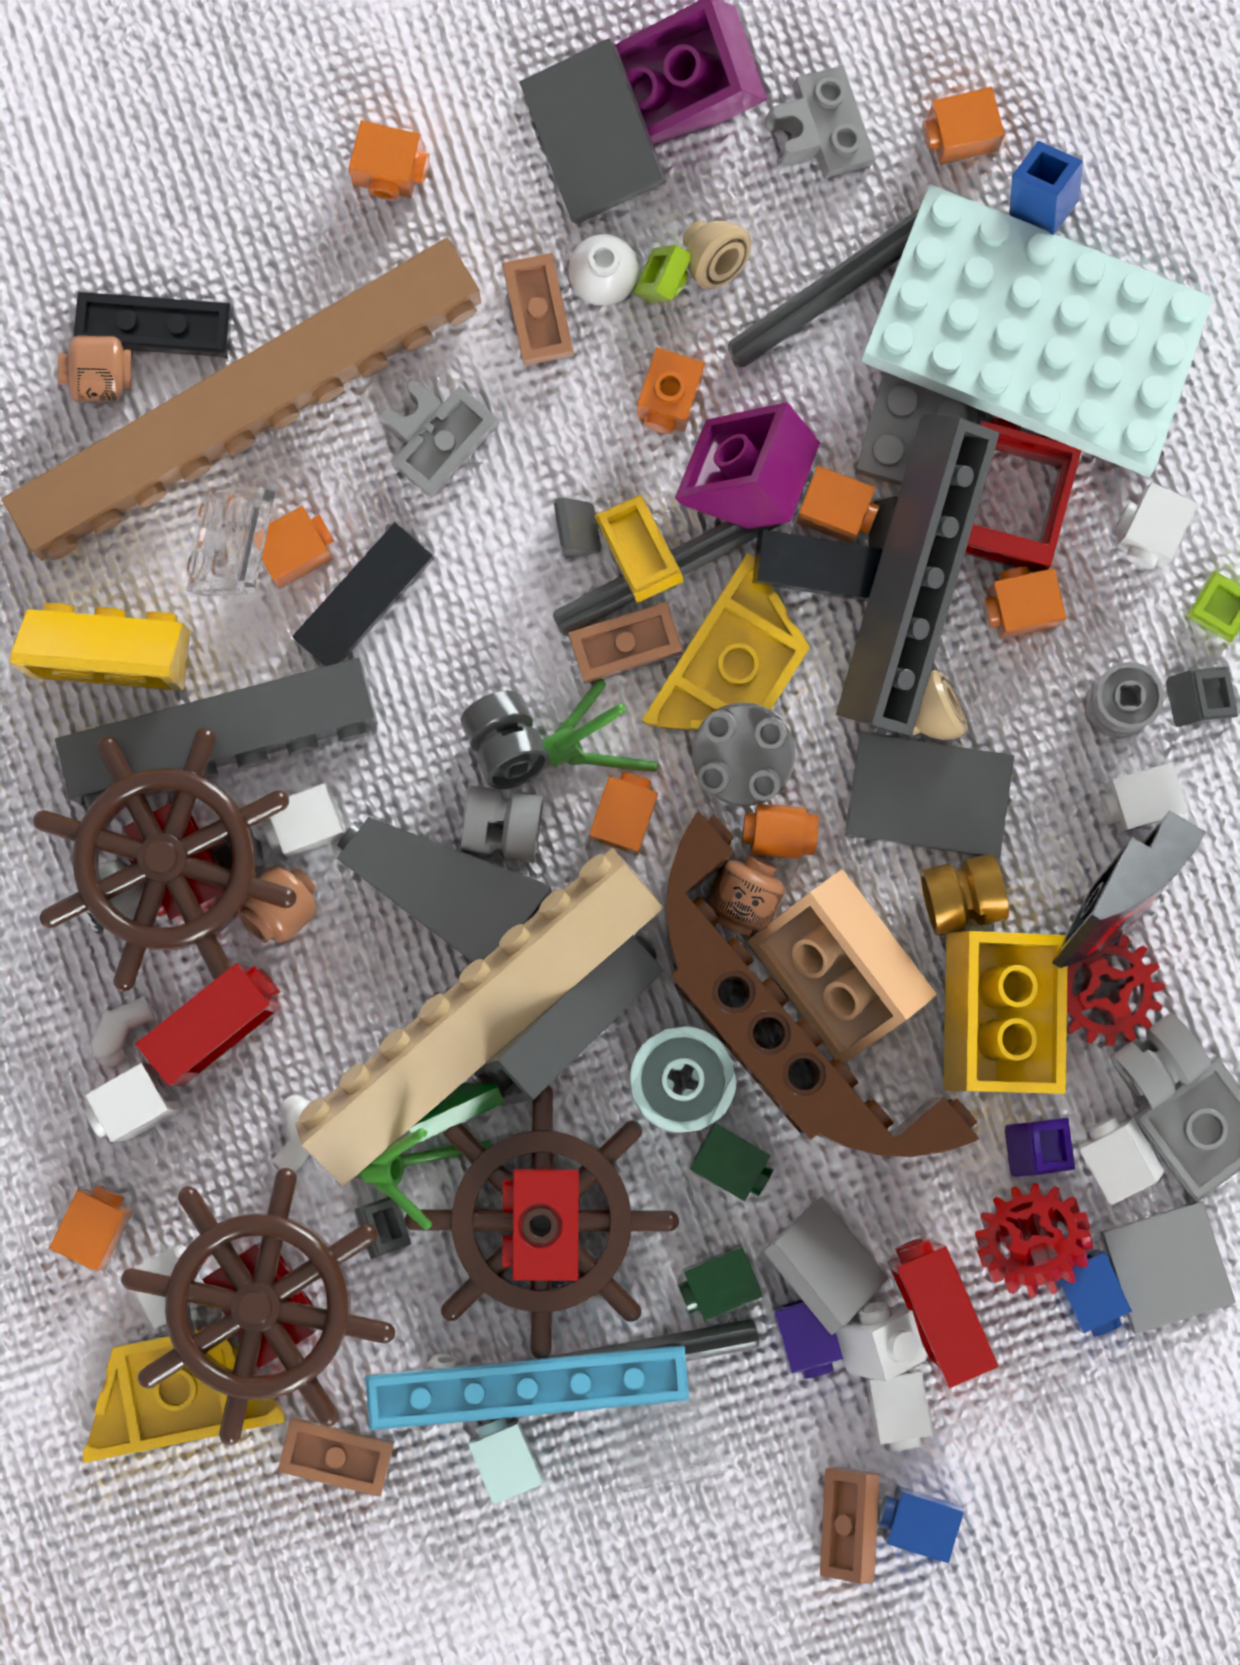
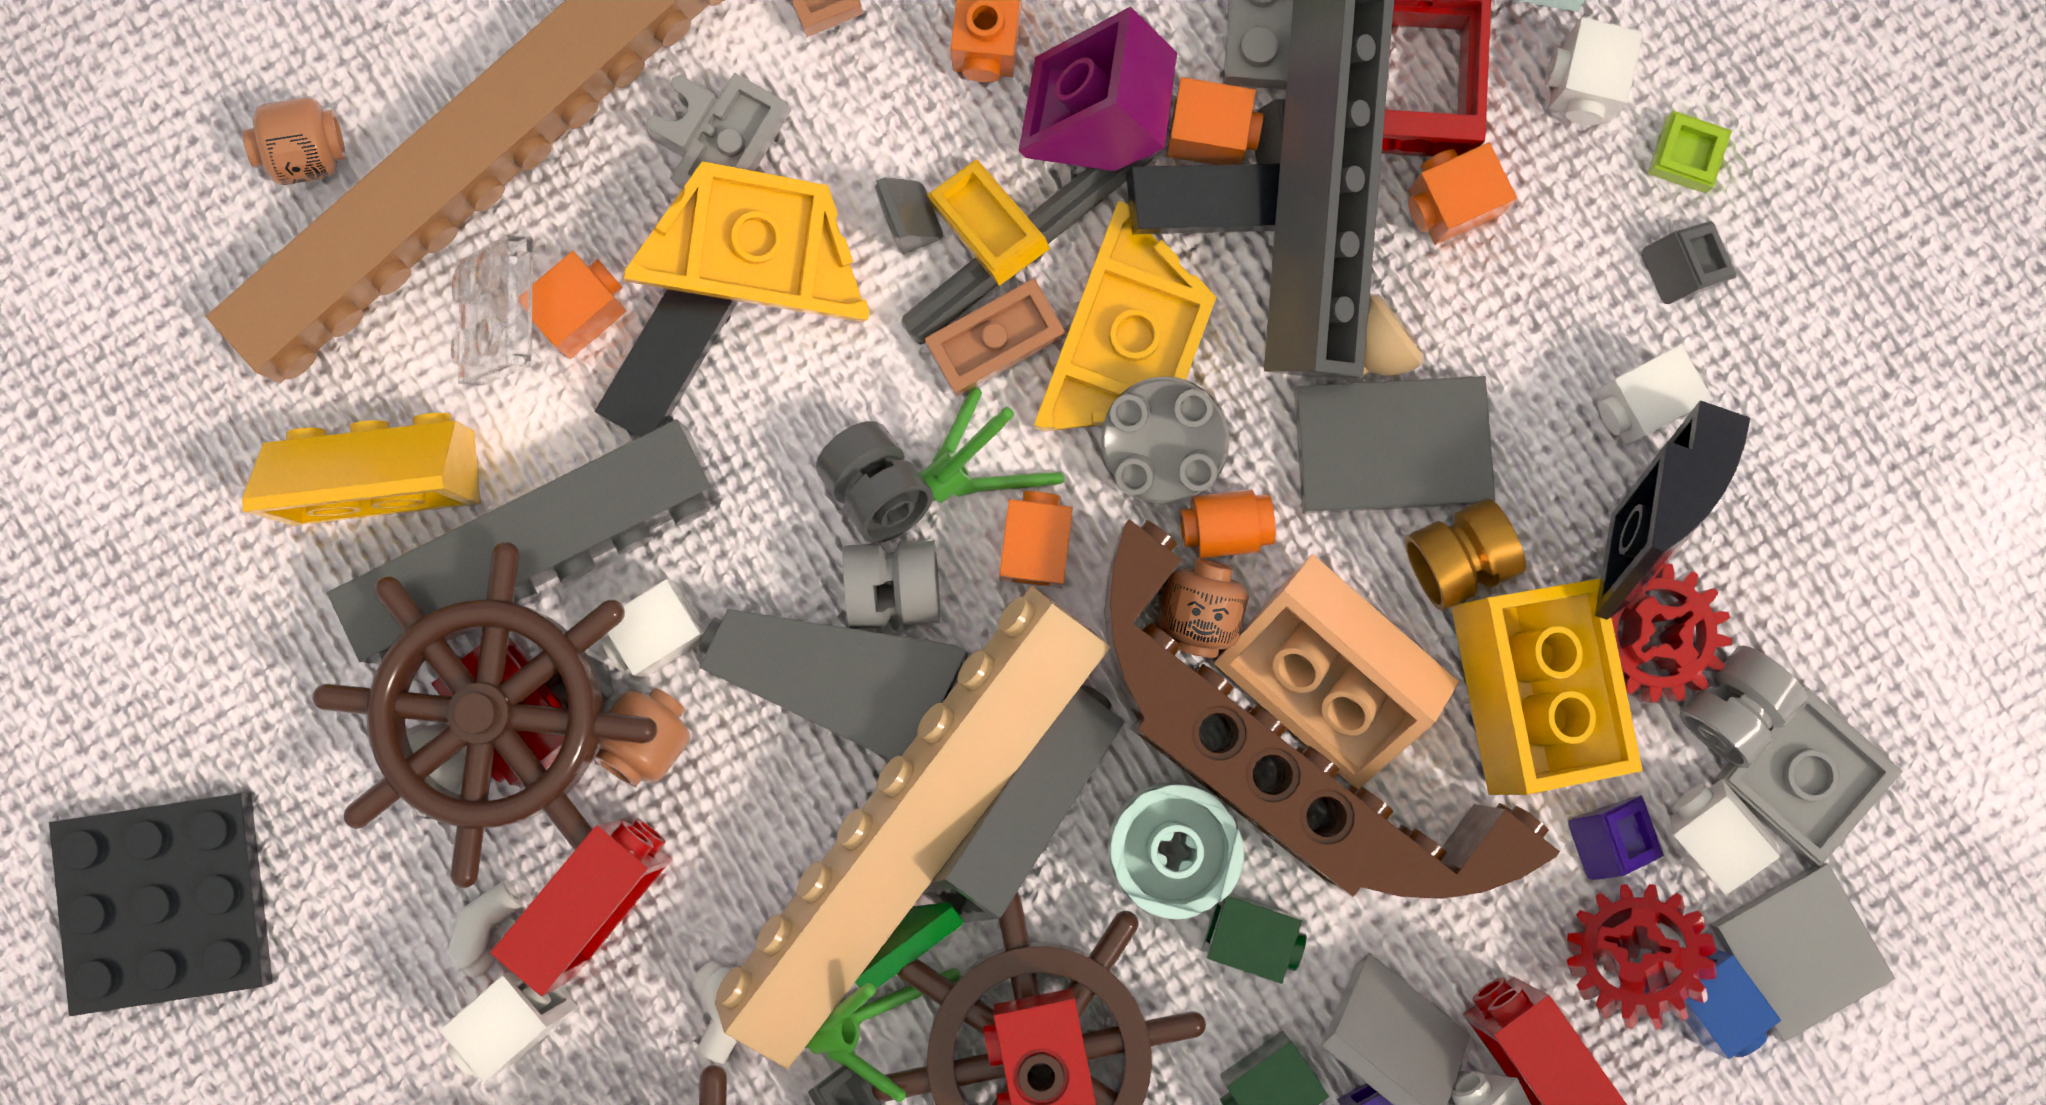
camera: 10 degrees left, 0 degrees up
black tile [73,292,233,358] -> none
light grey wheel [1085,662,1165,739] -> none
none -> yellow wing [622,161,869,322]

